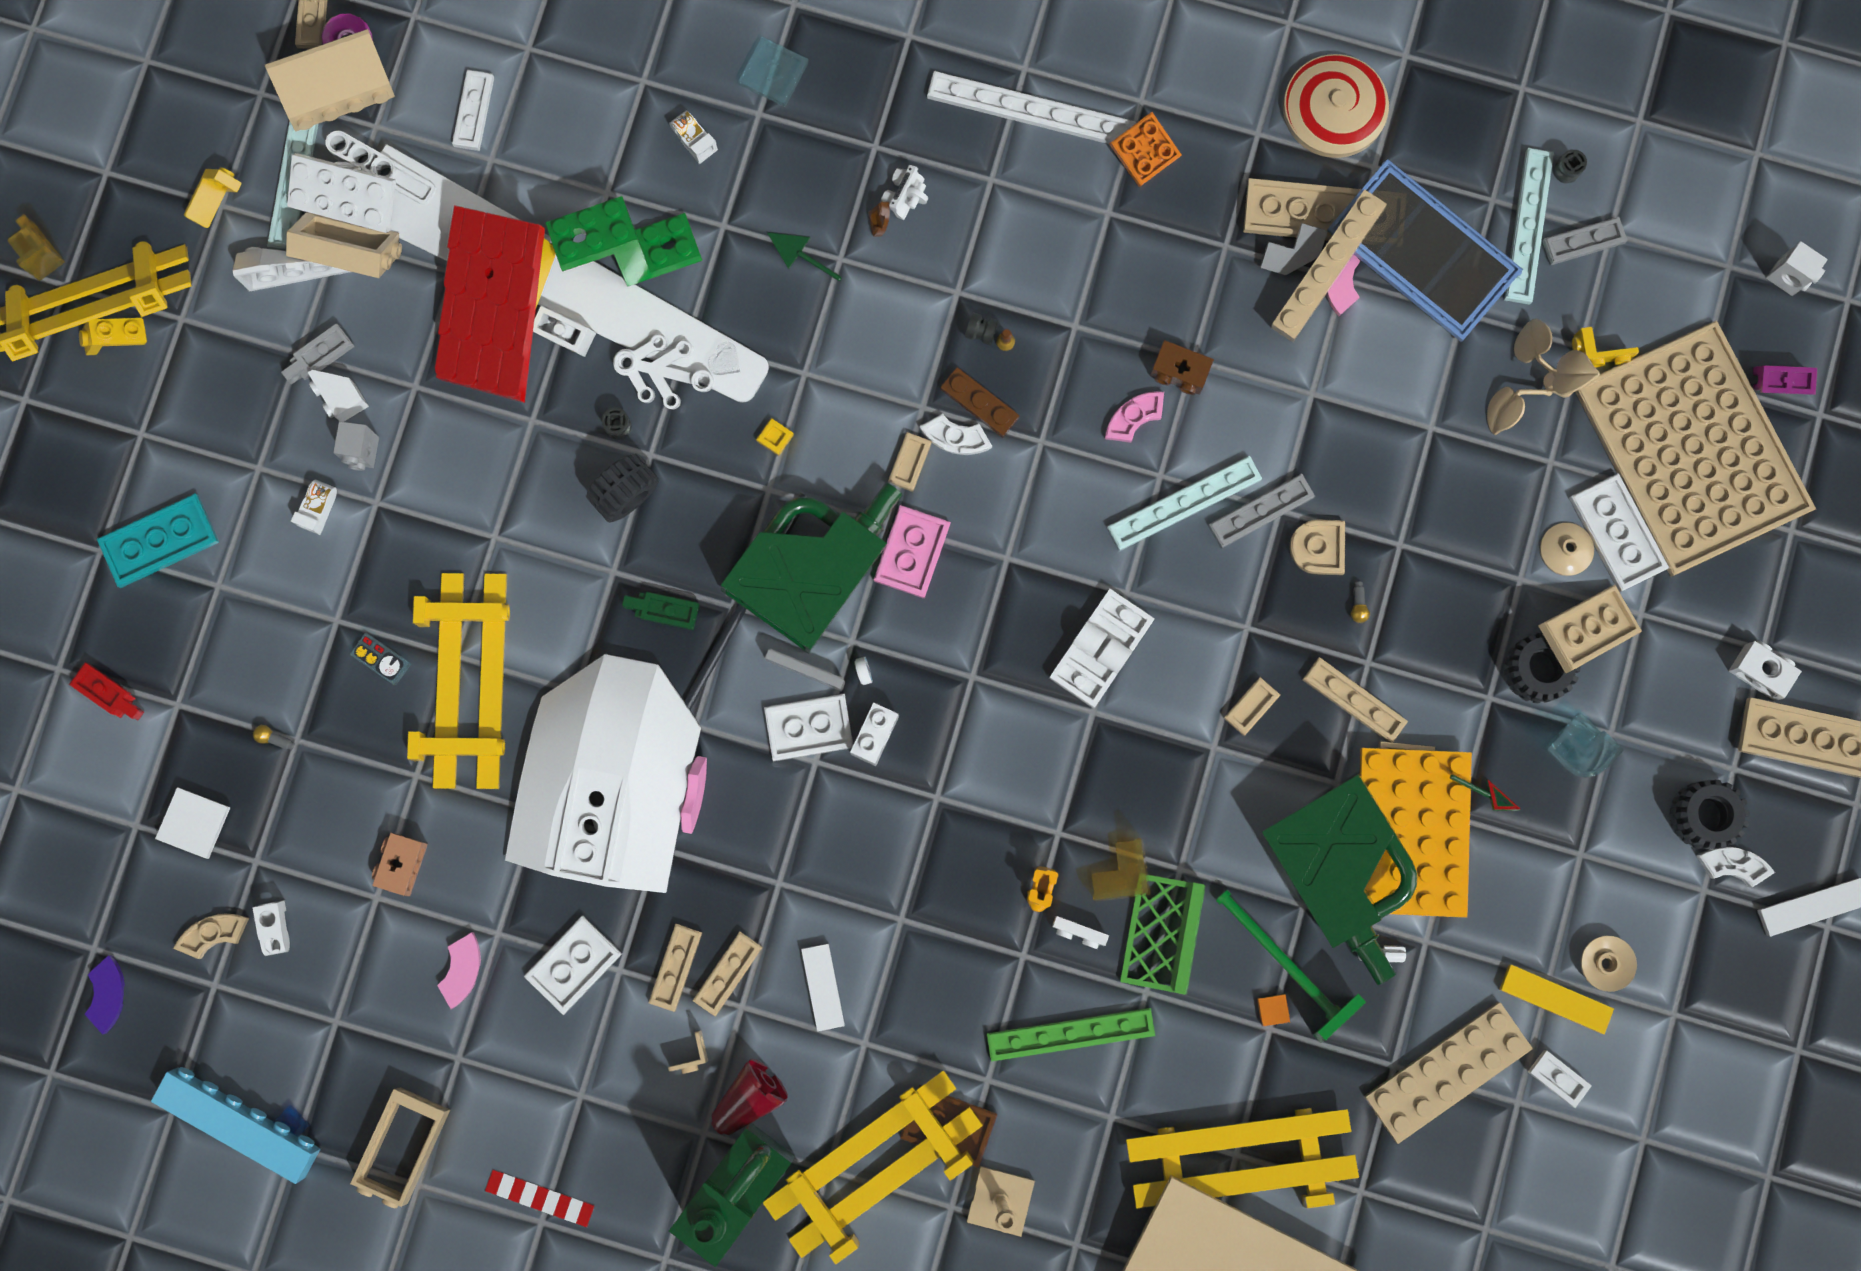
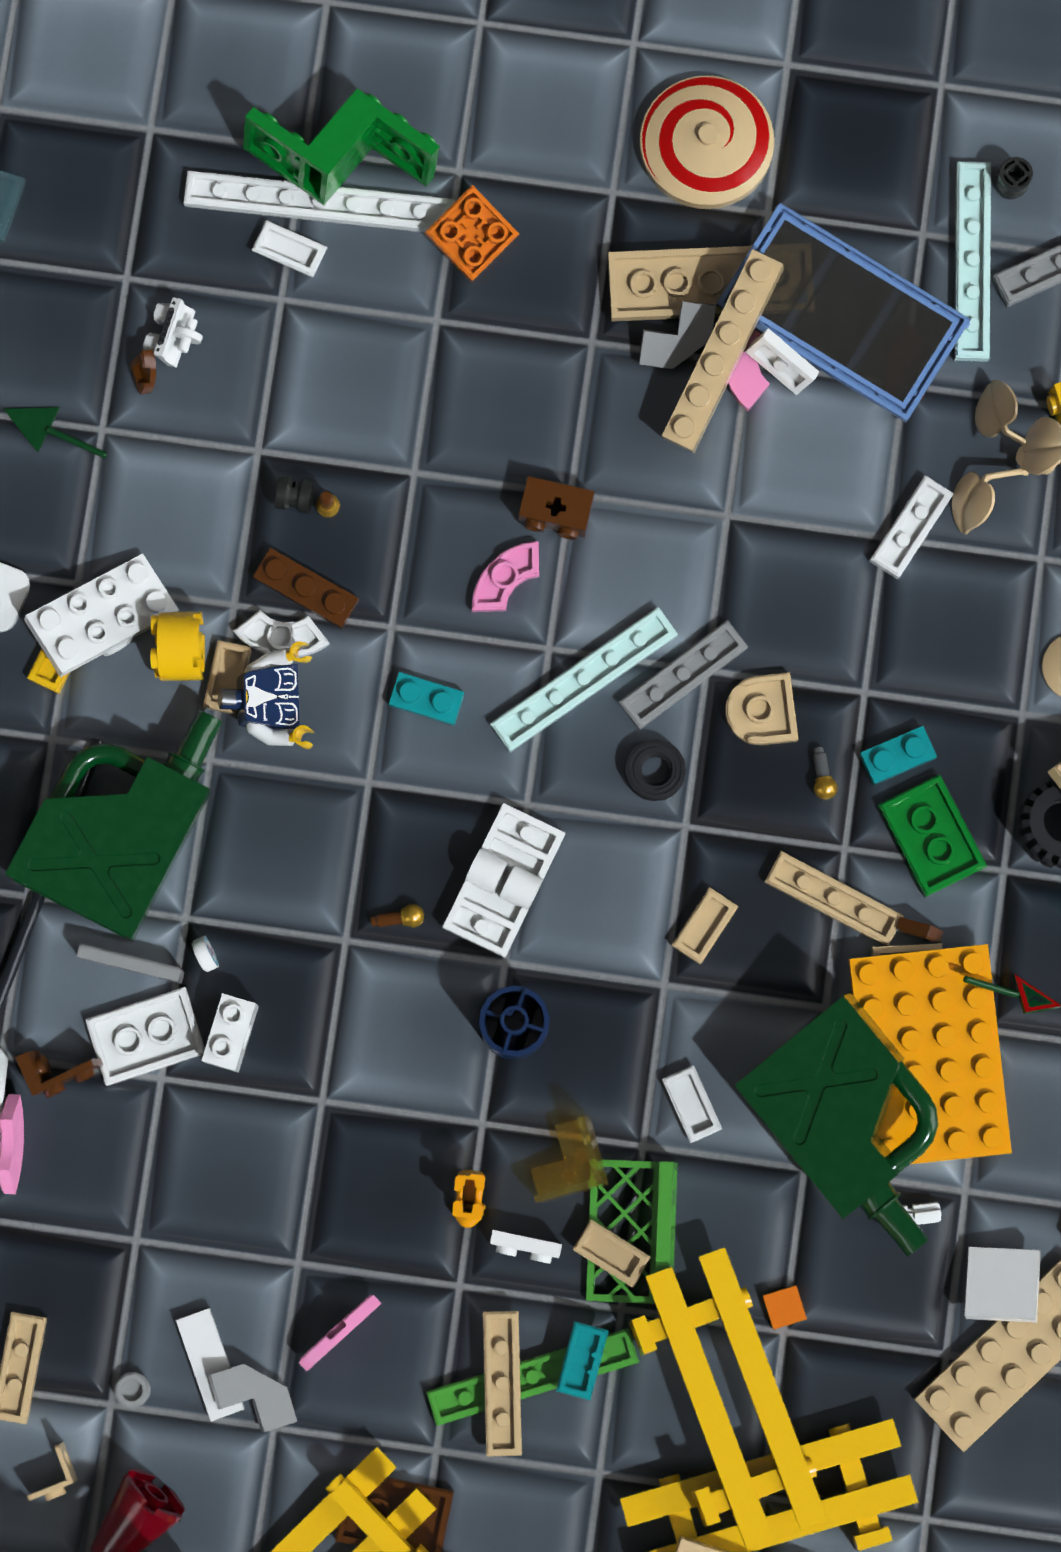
camera: 10 degrees left, 0 degrees up
tan tile [693,932,763,1016] -> none
bright pink tile [874,505,951,599] -> none
green tile [1216,890,1366,1043] -> none
none -> reddish brown bracket [15,1050,103,1098]
none -> white plate [24,554,179,677]
none -> light grey tile [114,1372,151,1408]
none -> yellow brick [150,611,205,681]
none -> light grey tile [208,1364,297,1433]
none -> torso [218,641,315,749]
none -> green bracket [243,88,440,205]
none -> white tile [252,220,327,277]
none -> bright pink tile [298,1294,382,1372]
none -> piece [371,904,424,928]
none -> teal plate [389,672,465,727]
none -> dark blue cylinder [479,986,550,1060]
none -> tan tile [483,1311,522,1456]
none -> teal plate [556,1321,609,1401]
none -> tan tile [572,1219,652,1287]
none -> black tyre [624,739,686,802]
none -> yellow fence [629,1247,828,1551]
none -> white tile [662,1065,722,1143]
none -> white plate [745,328,819,395]
none -> teal plate [859,726,937,786]
none -> white tile [869,475,954,579]
none -> green tile [878,774,987,898]
none -> reddish brown tile [897,917,944,944]
none -> white tile [965,1247,1041,1323]

